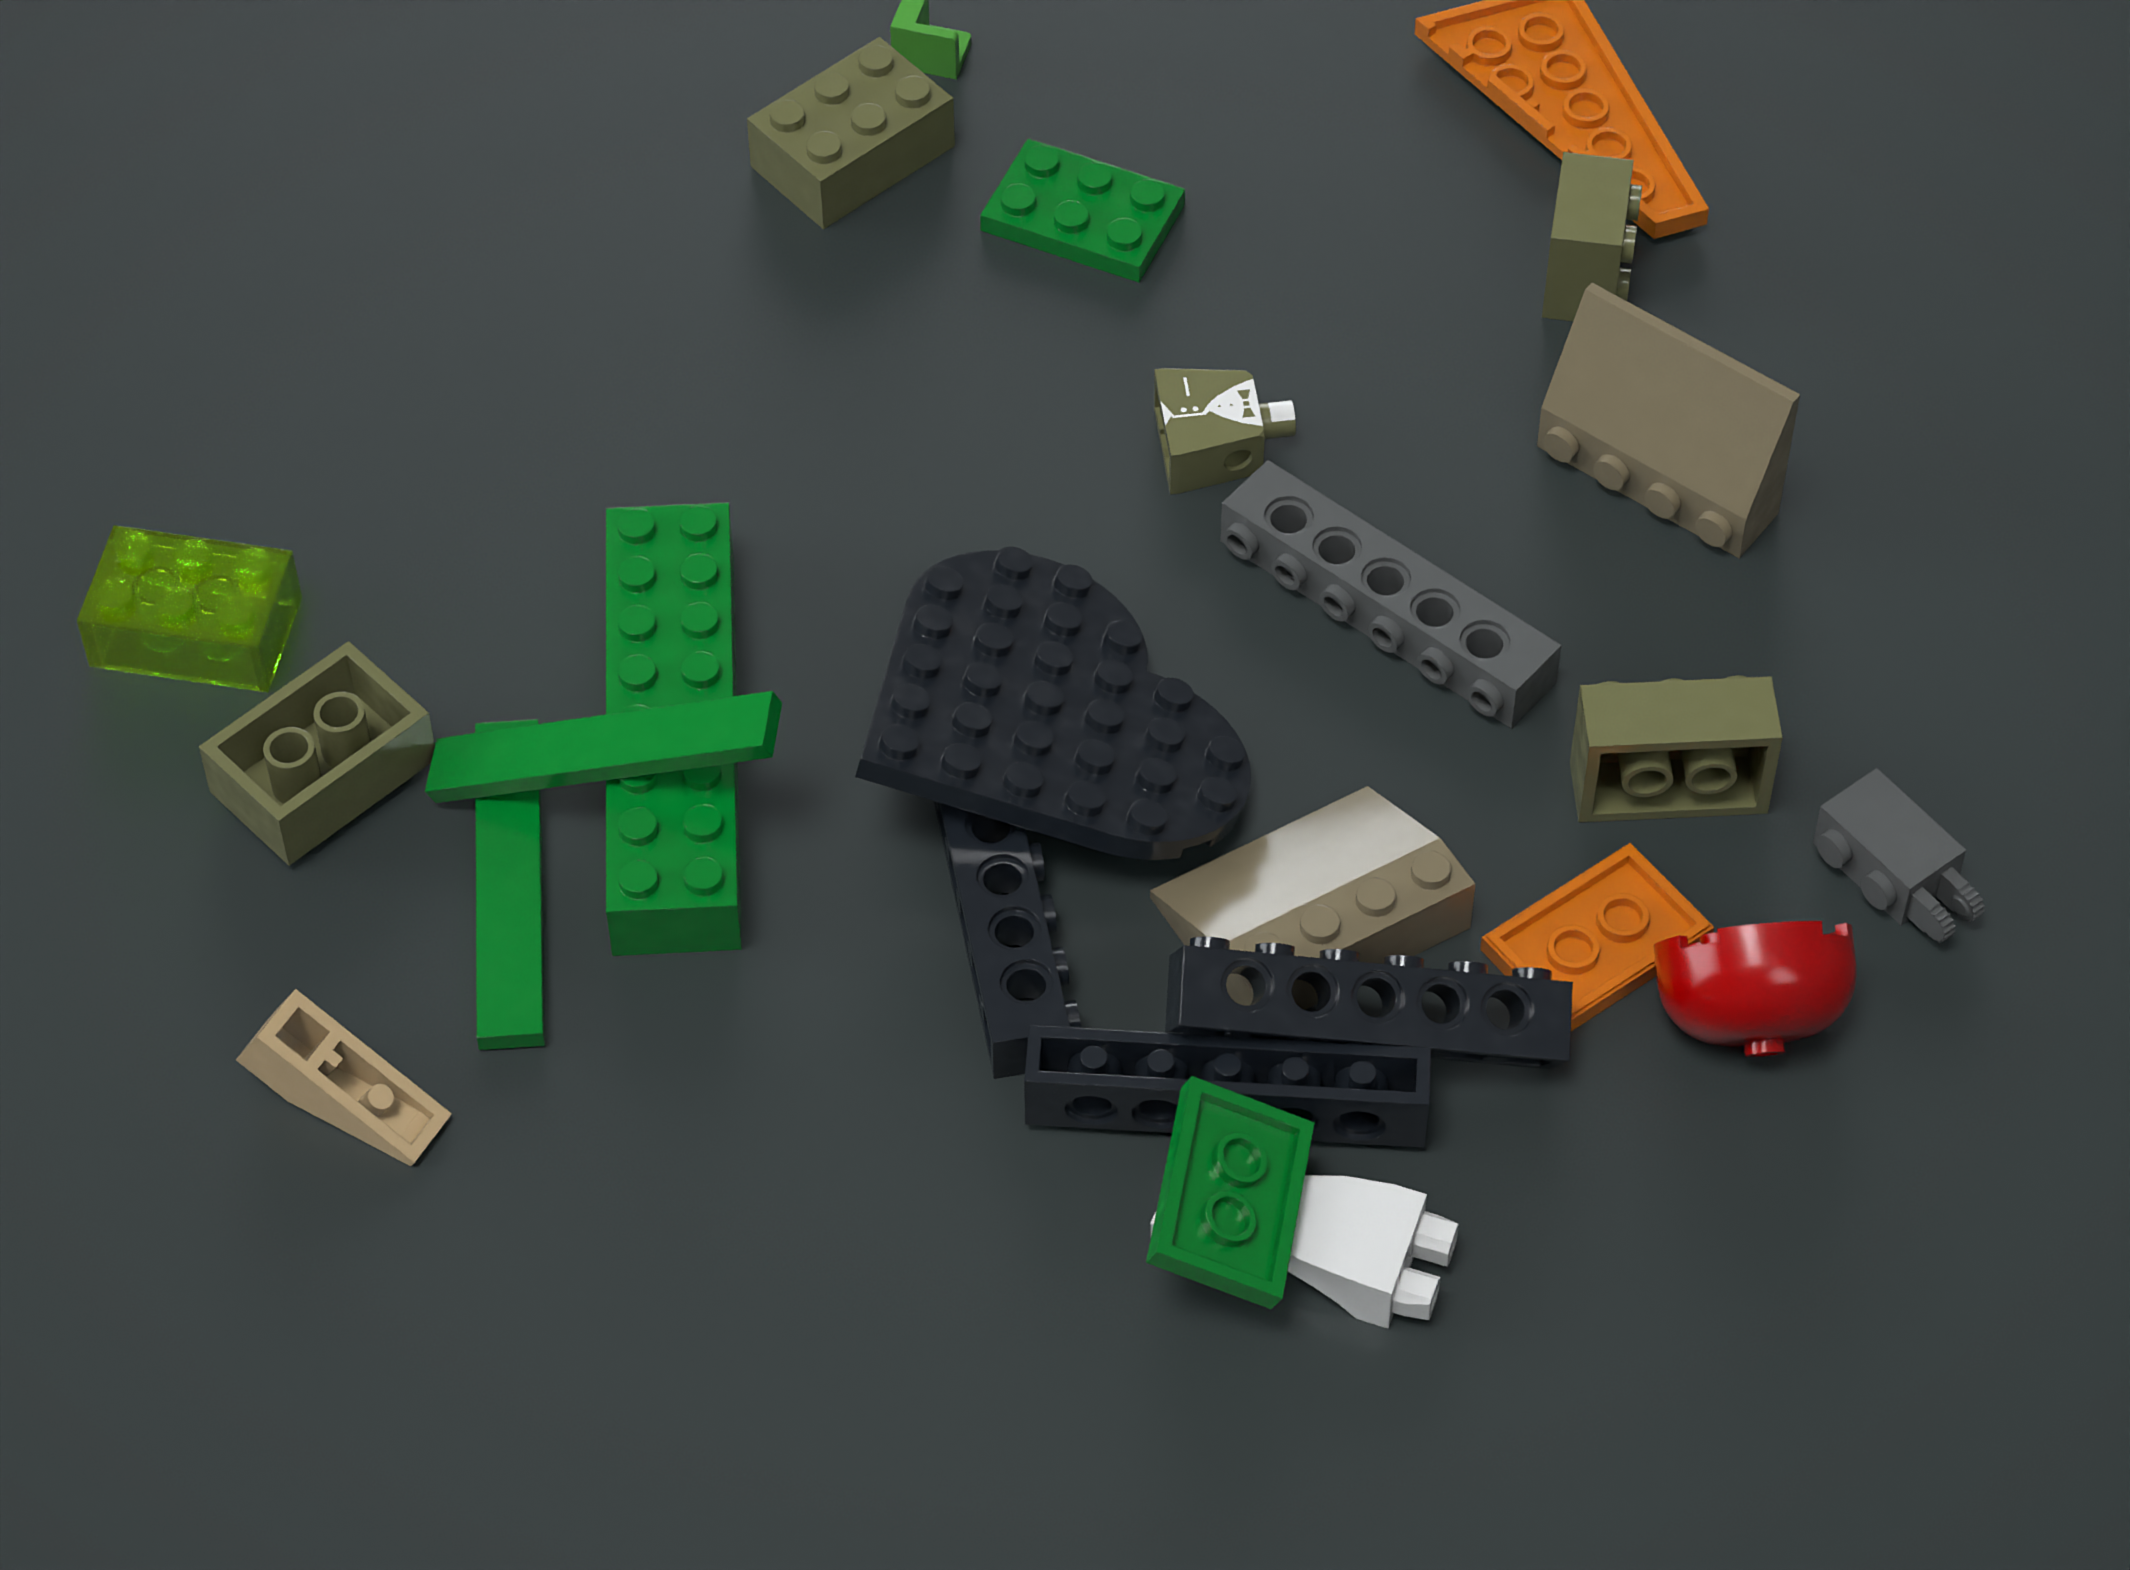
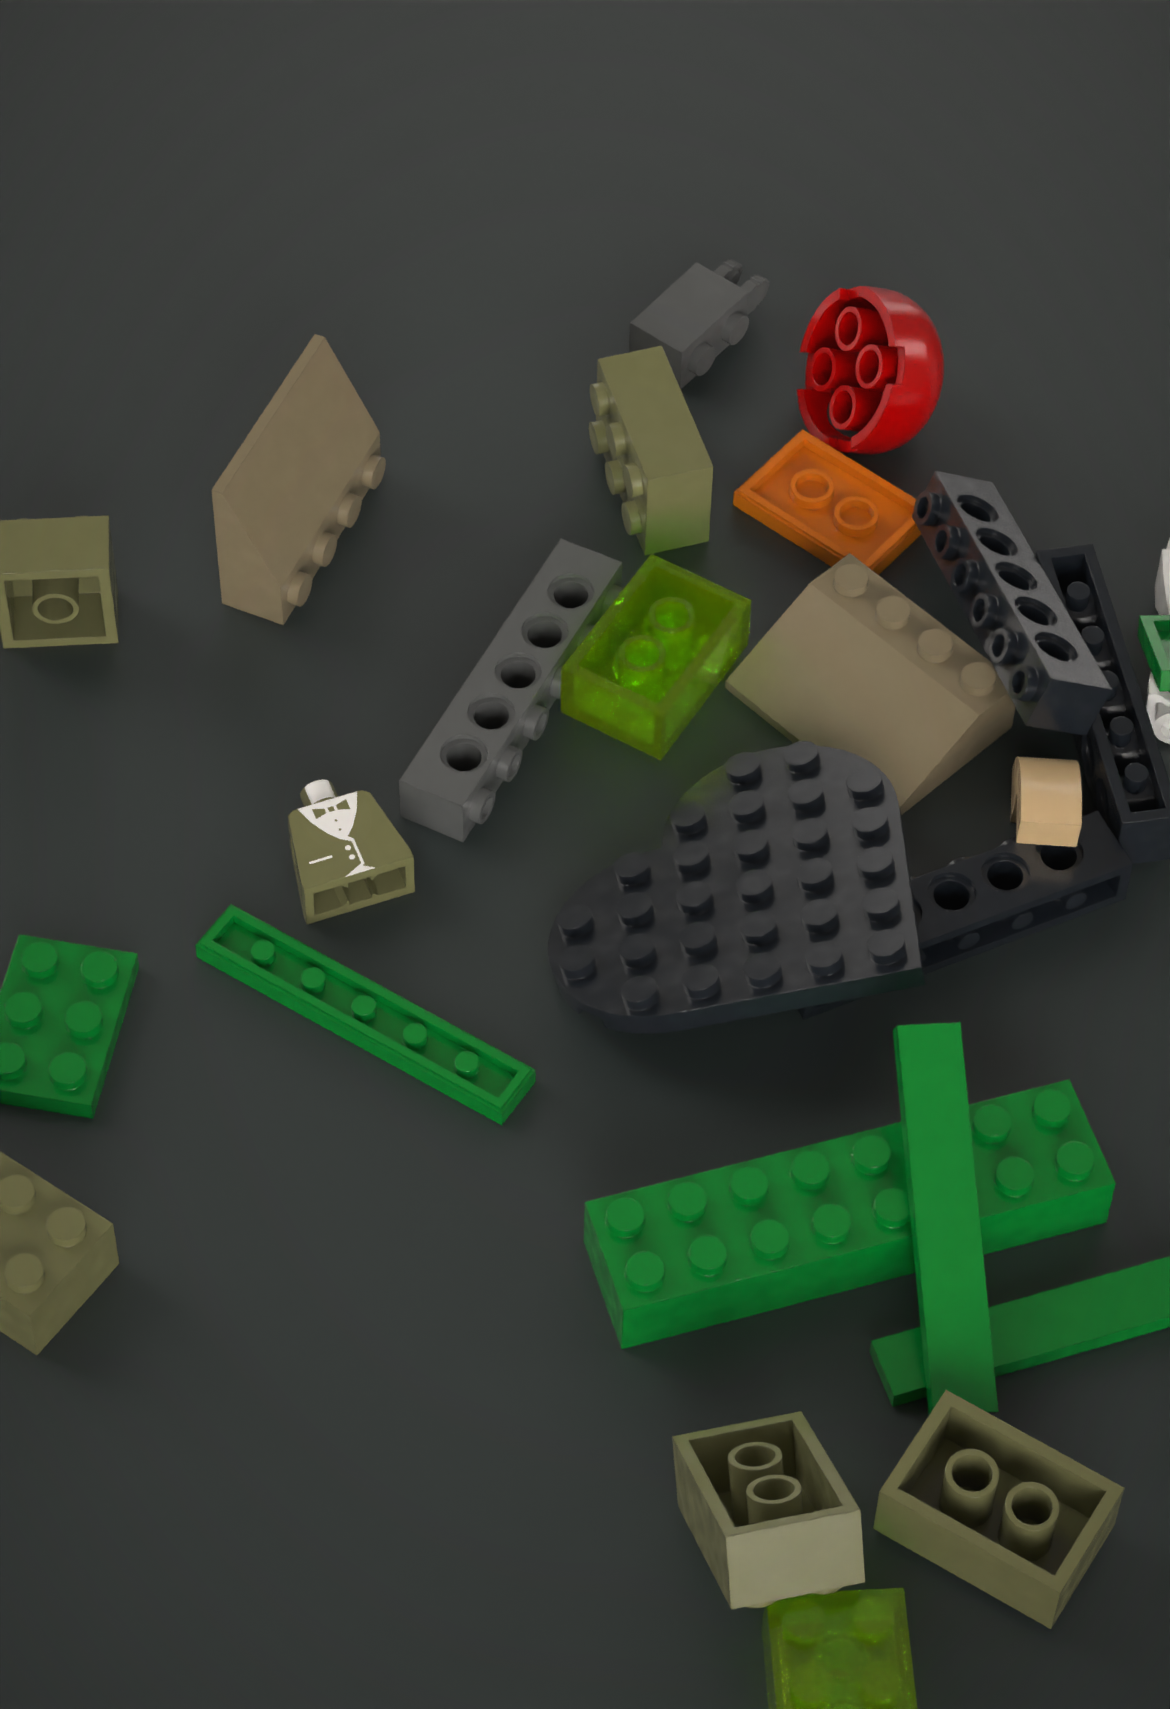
camera: 105 degrees left, 0 degrees up
none -> green tile [195,904,536,1126]
none -> clear neon green brick [561,554,752,760]
none -> olive brick [672,1411,865,1610]
none -> tan brick [1010,756,1082,847]

